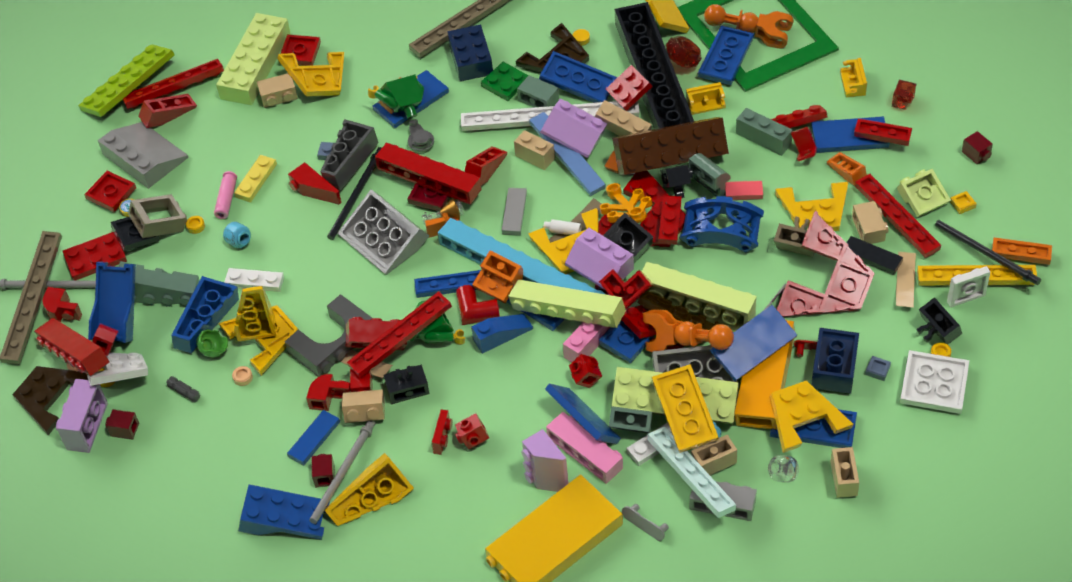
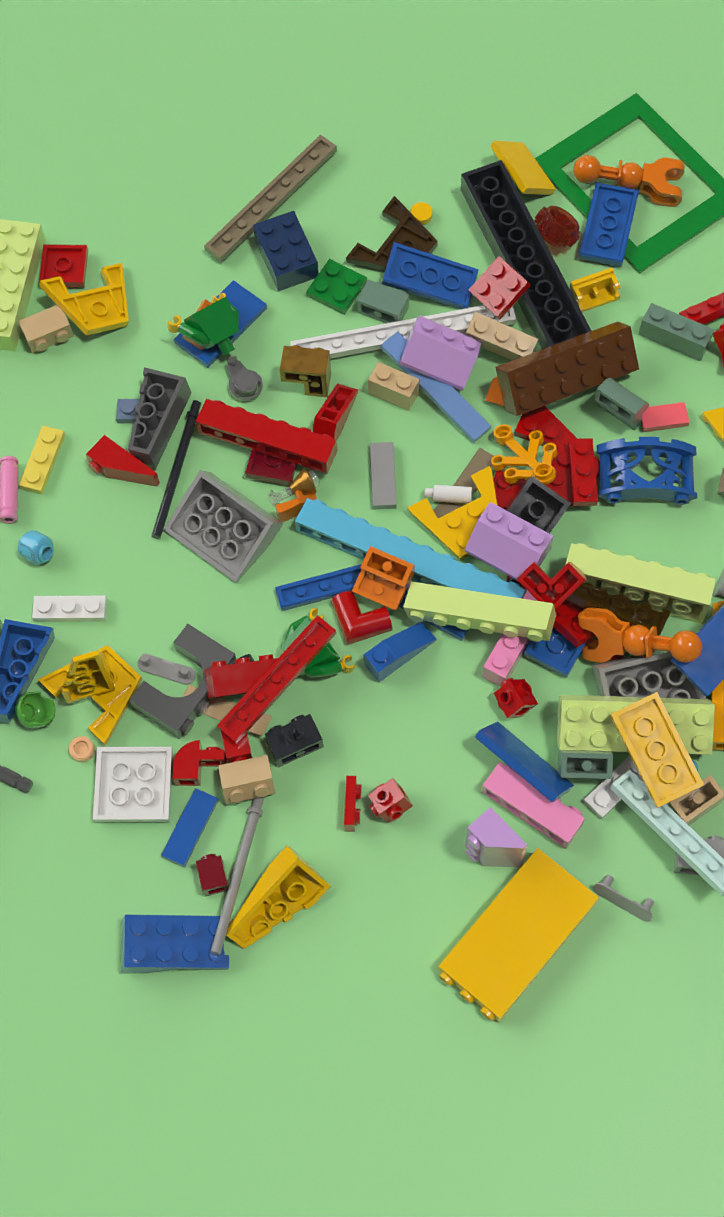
camera: 10 degrees left, 15 degrees up
black brick [660,165,693,198] -> none
none -> white plate [93,747,173,822]
none -> light grey piece [138,654,196,685]
none -> pearl gold brick [280,345,331,397]

